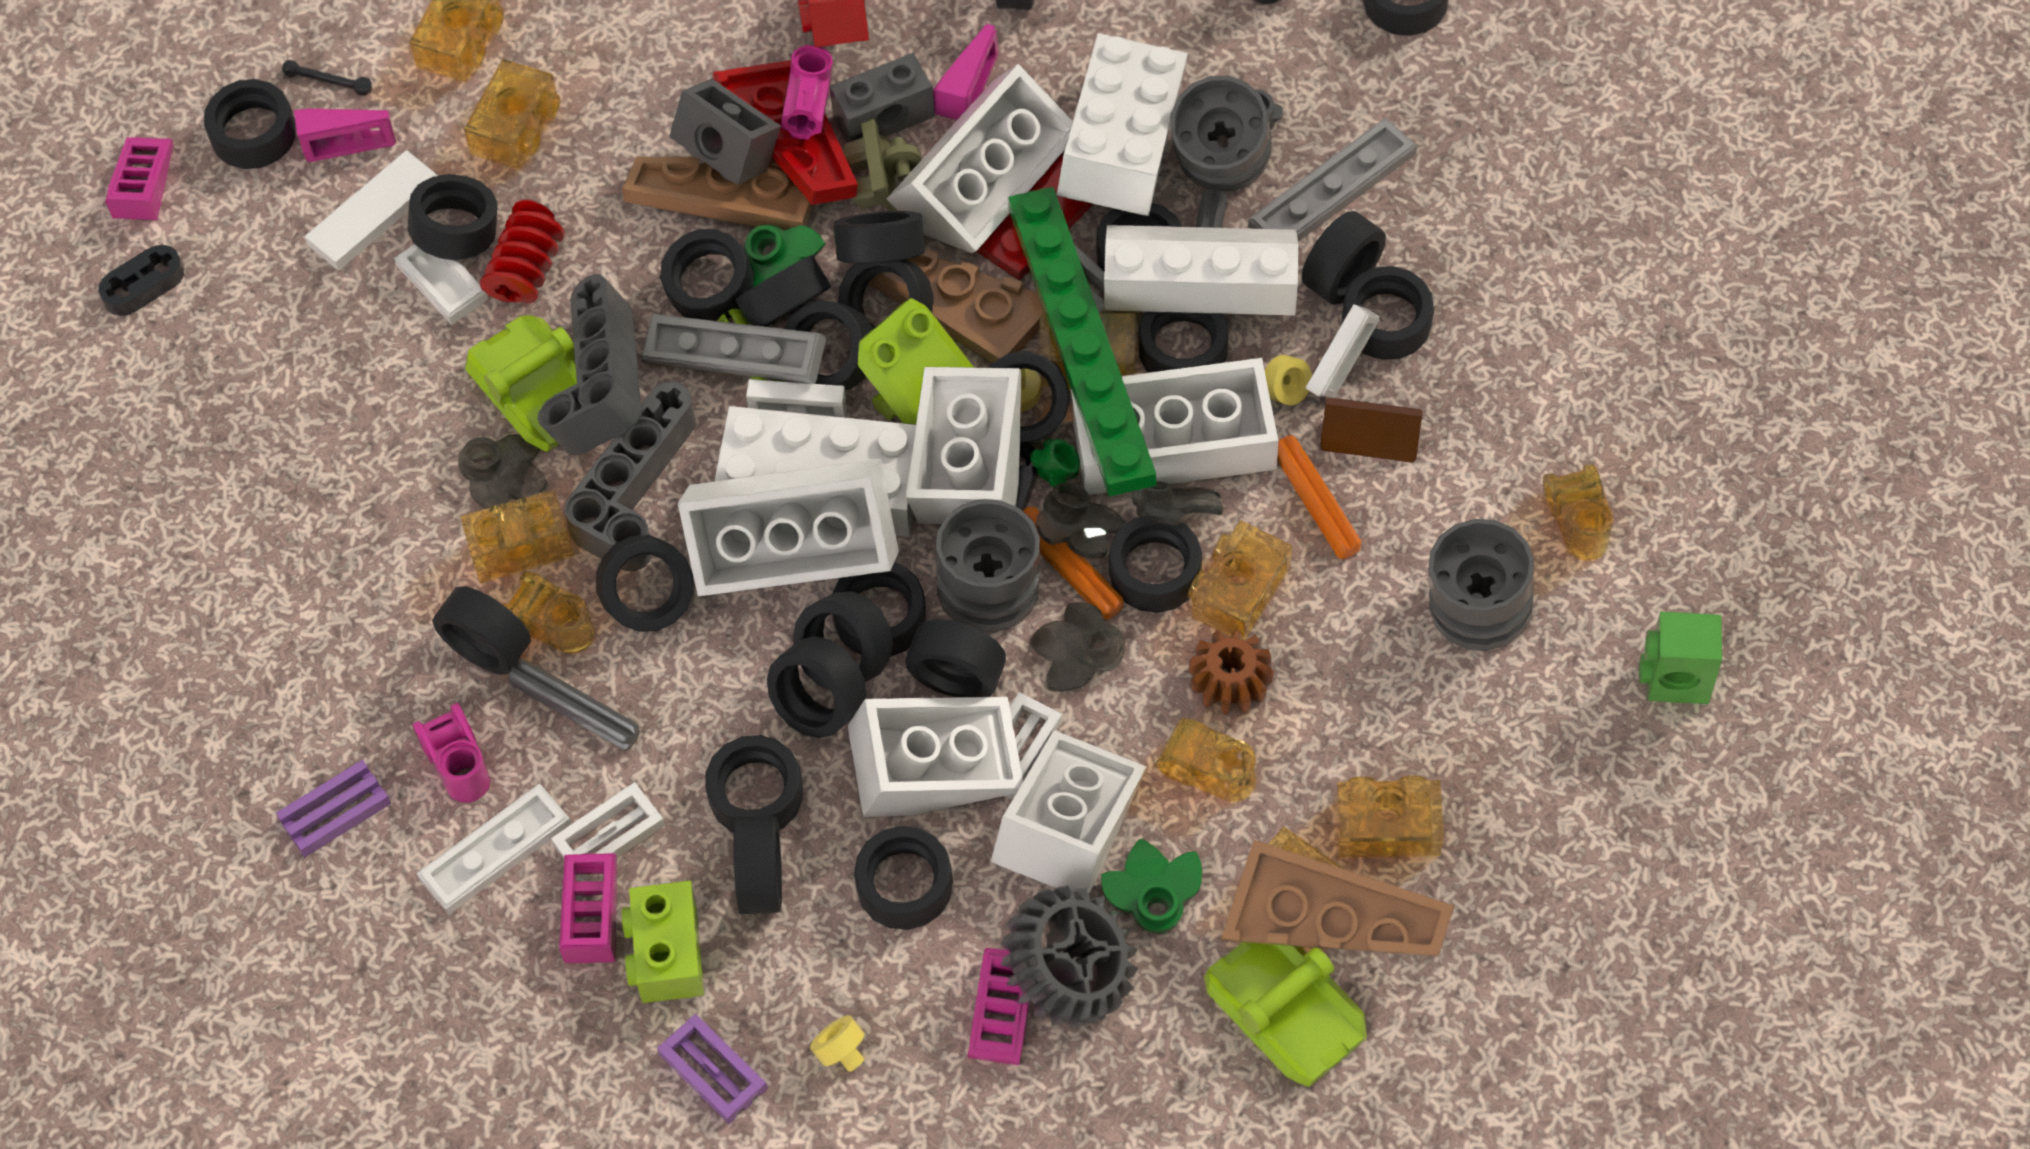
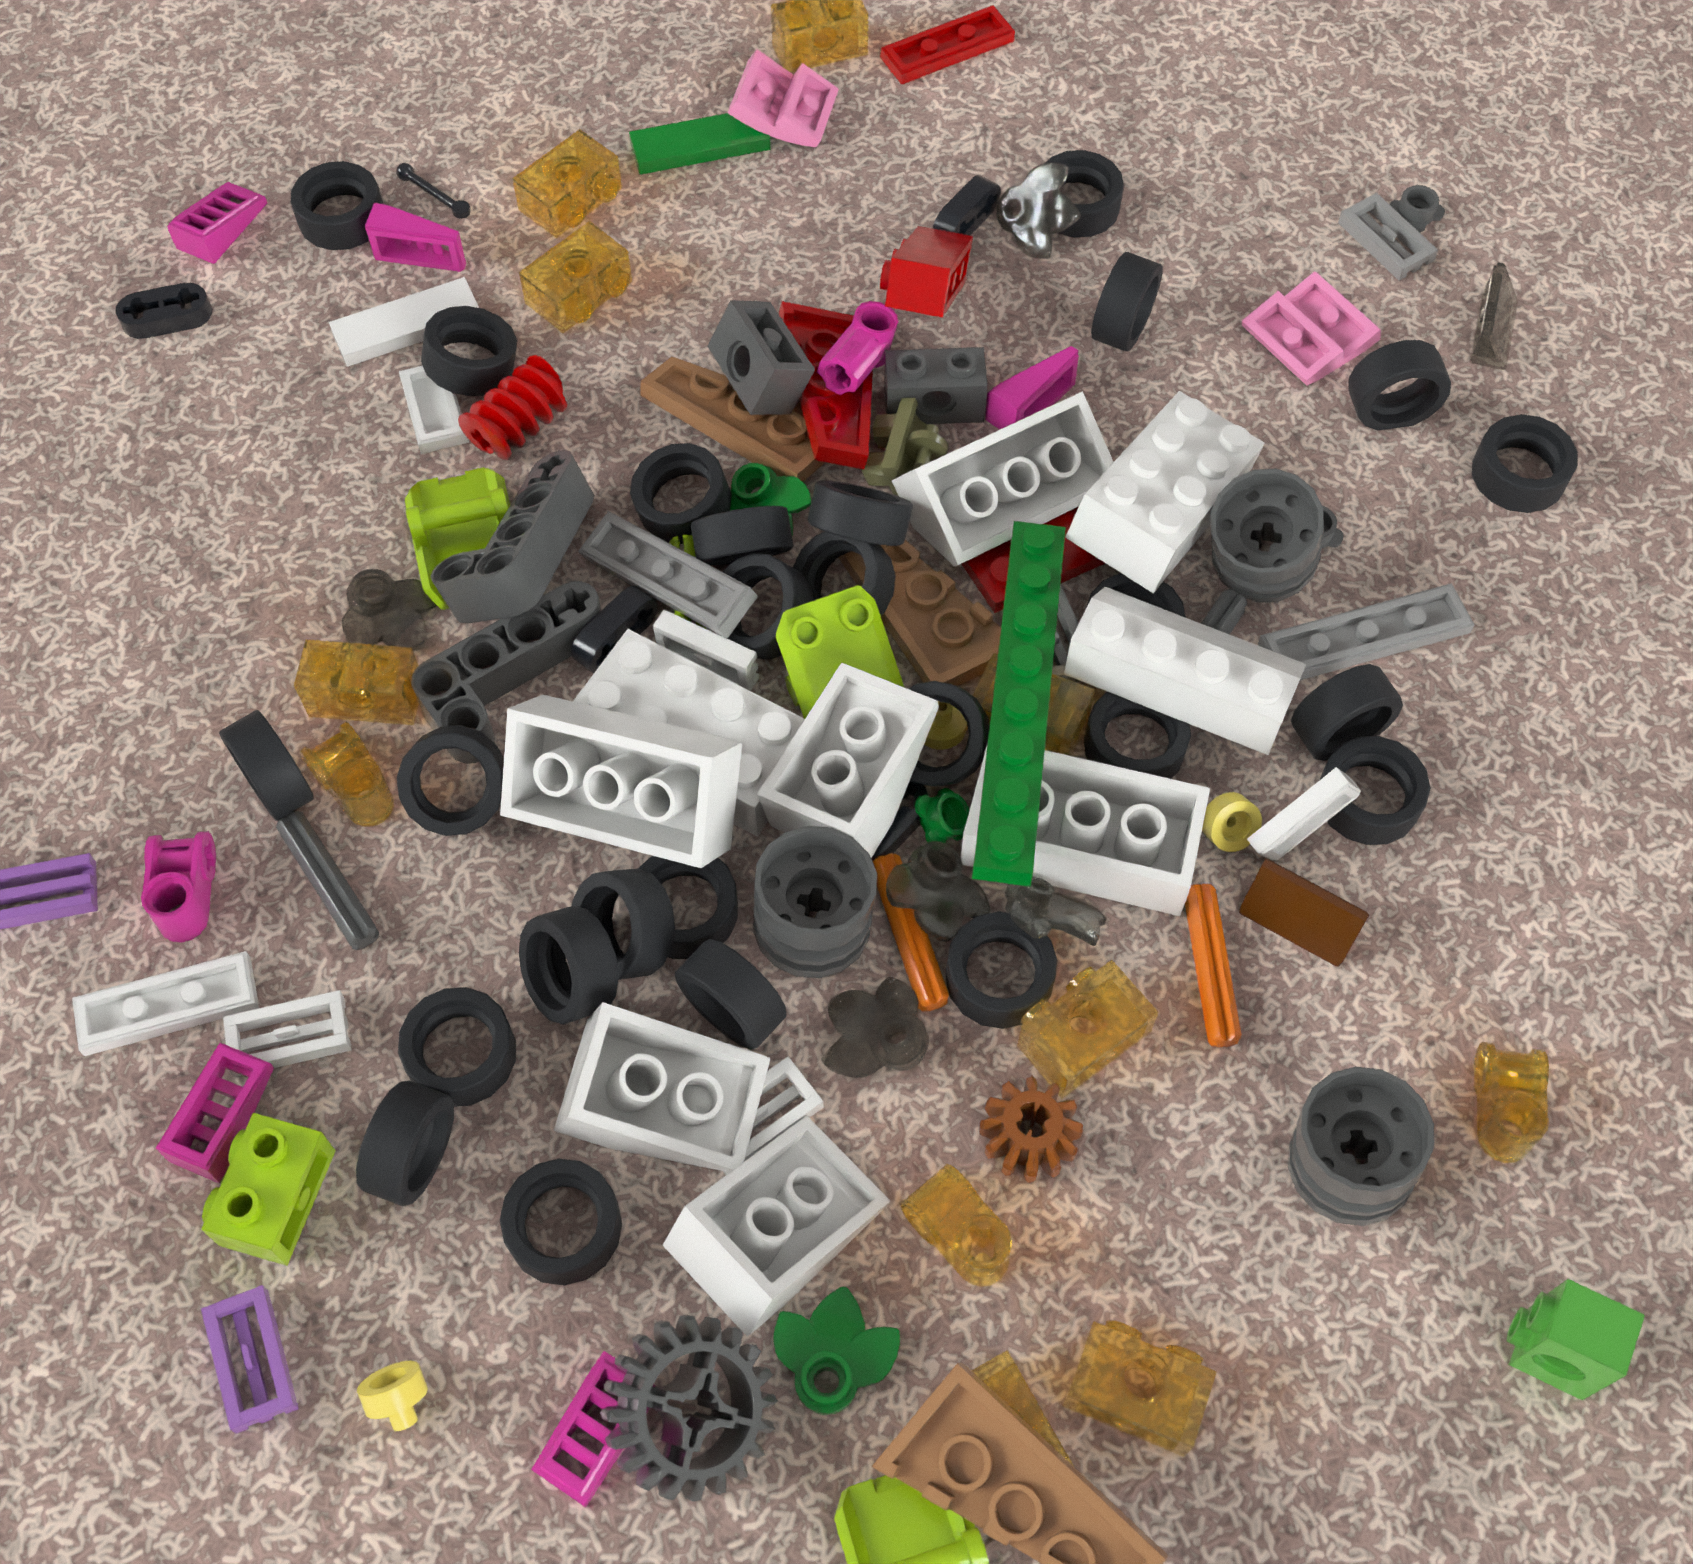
camera: 20 degrees right, 0 degrees up
none -> black beam [571,586,658,673]

